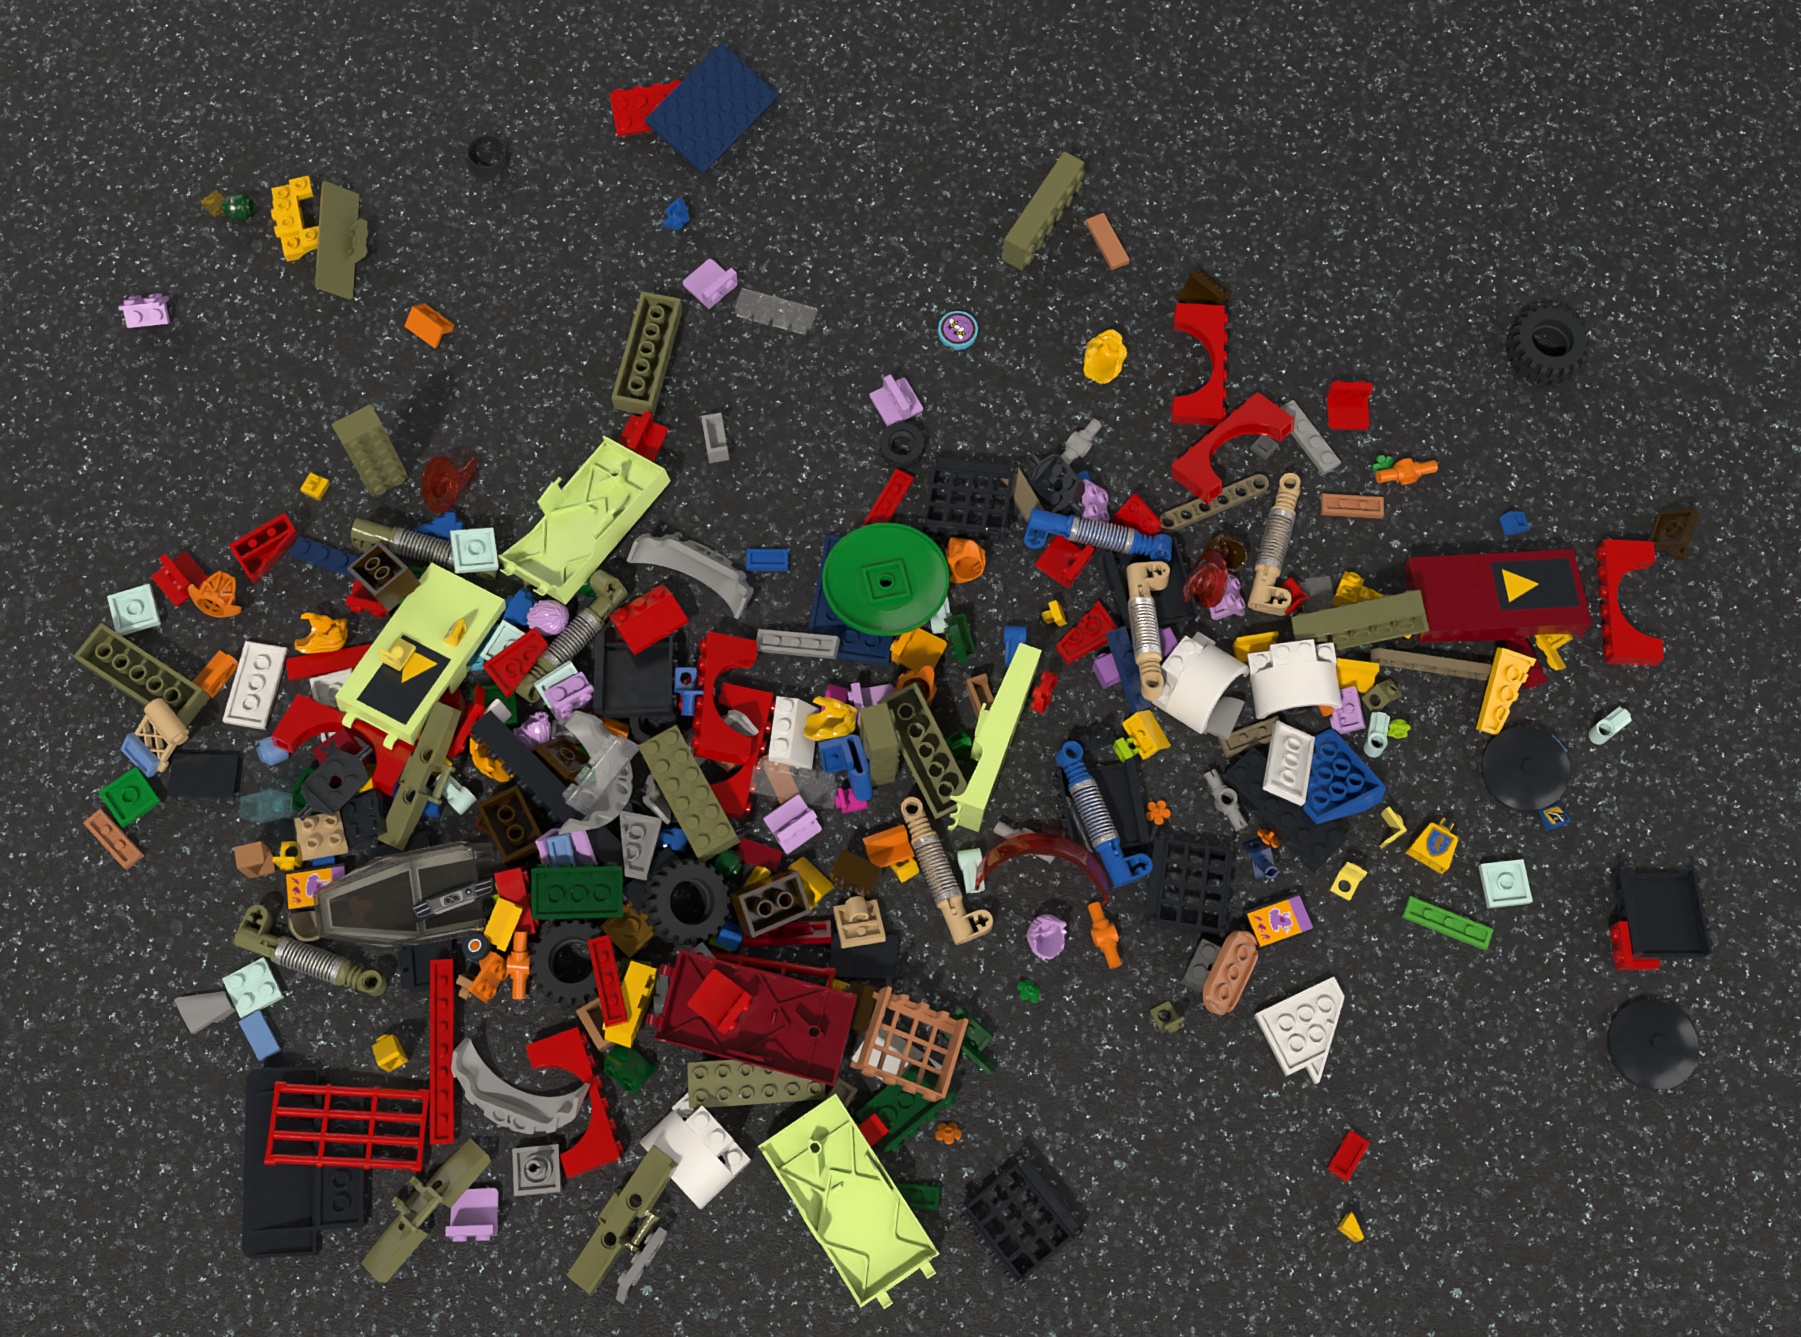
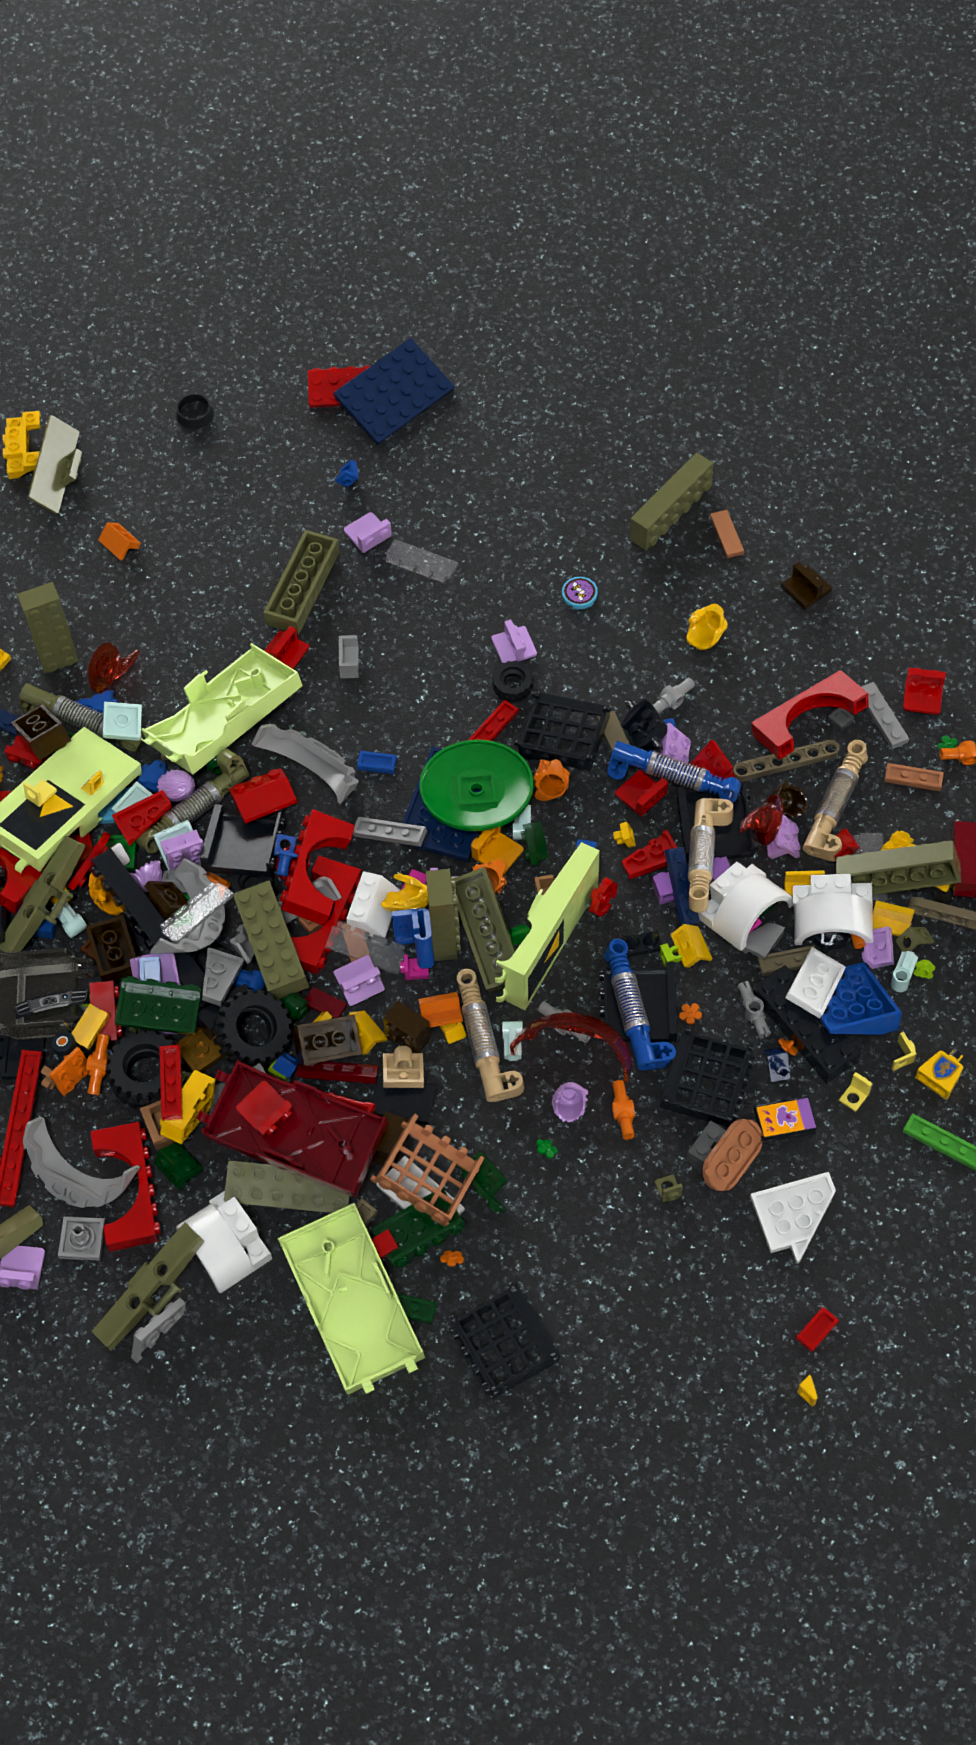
camera: 15 degrees right, 10 degrees down
red arch [1171,303,1228,426] -> none

